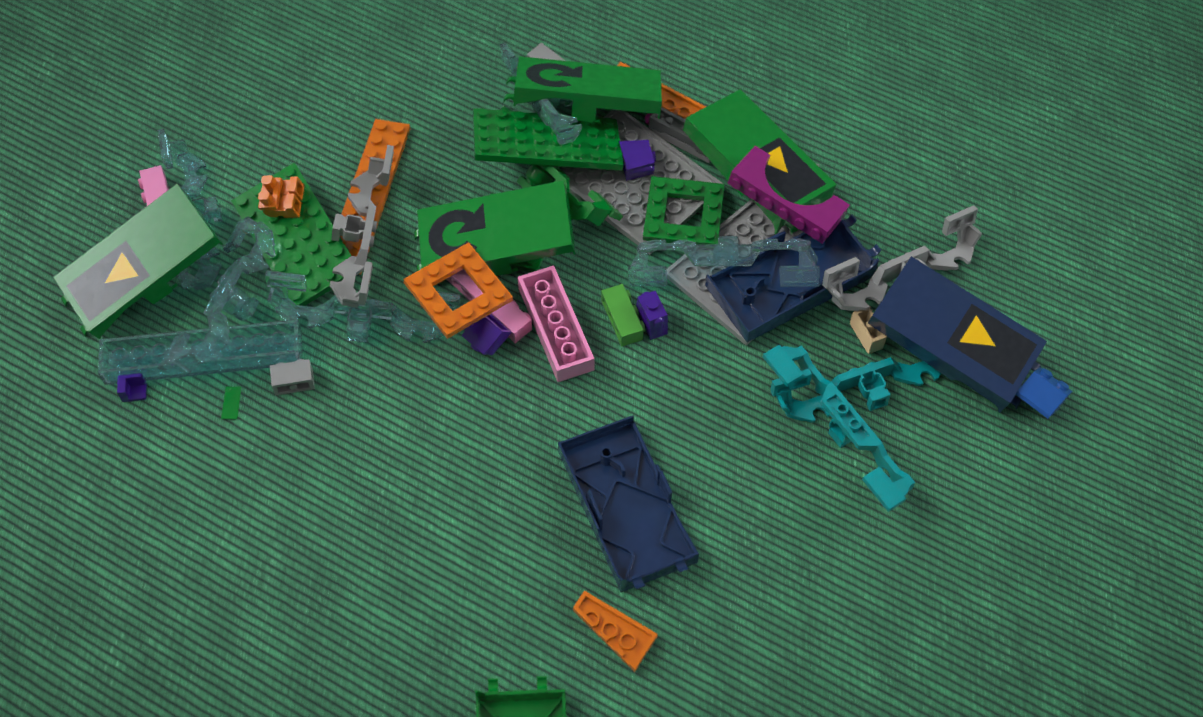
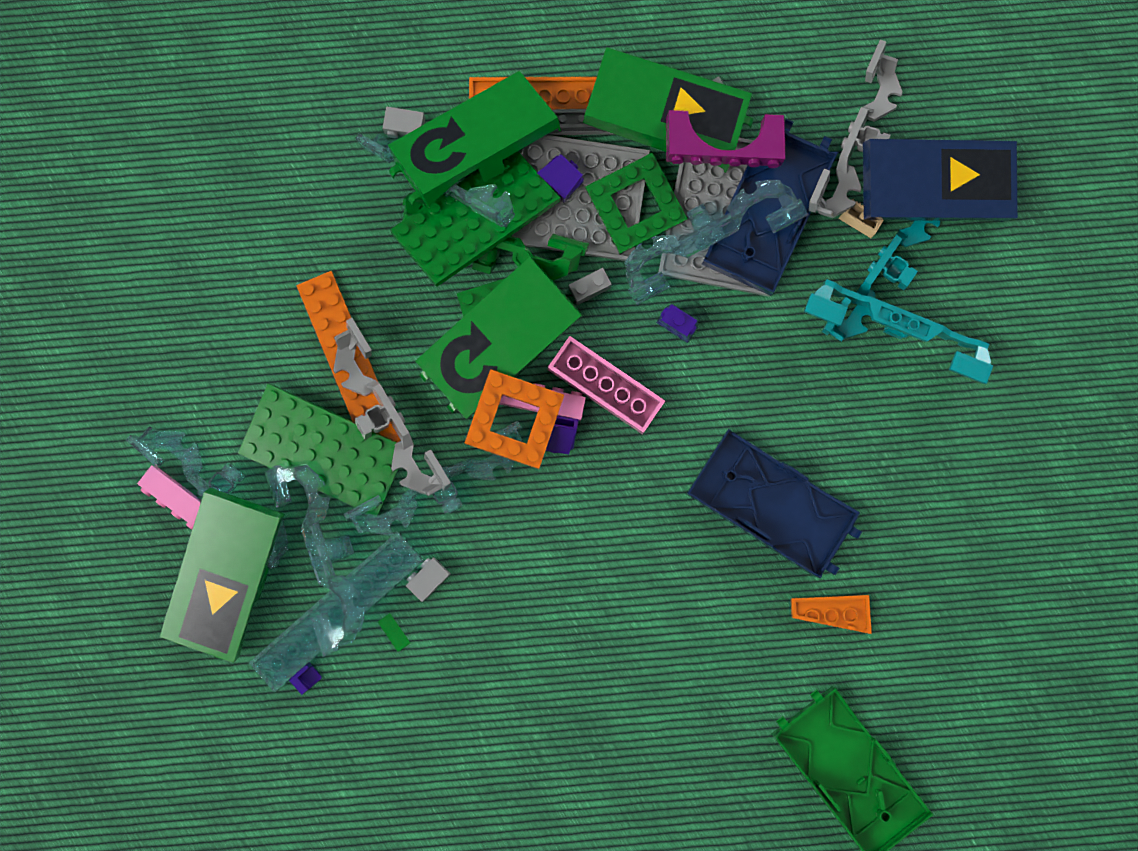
camera: 35 degrees left, 25 degrees up
orange hips [258,175,305,218] -> none
bright green brick [601,284,645,347] -> none
blue slope [1016,367,1072,419] -> none
none -> light grey brick [569,268,612,305]

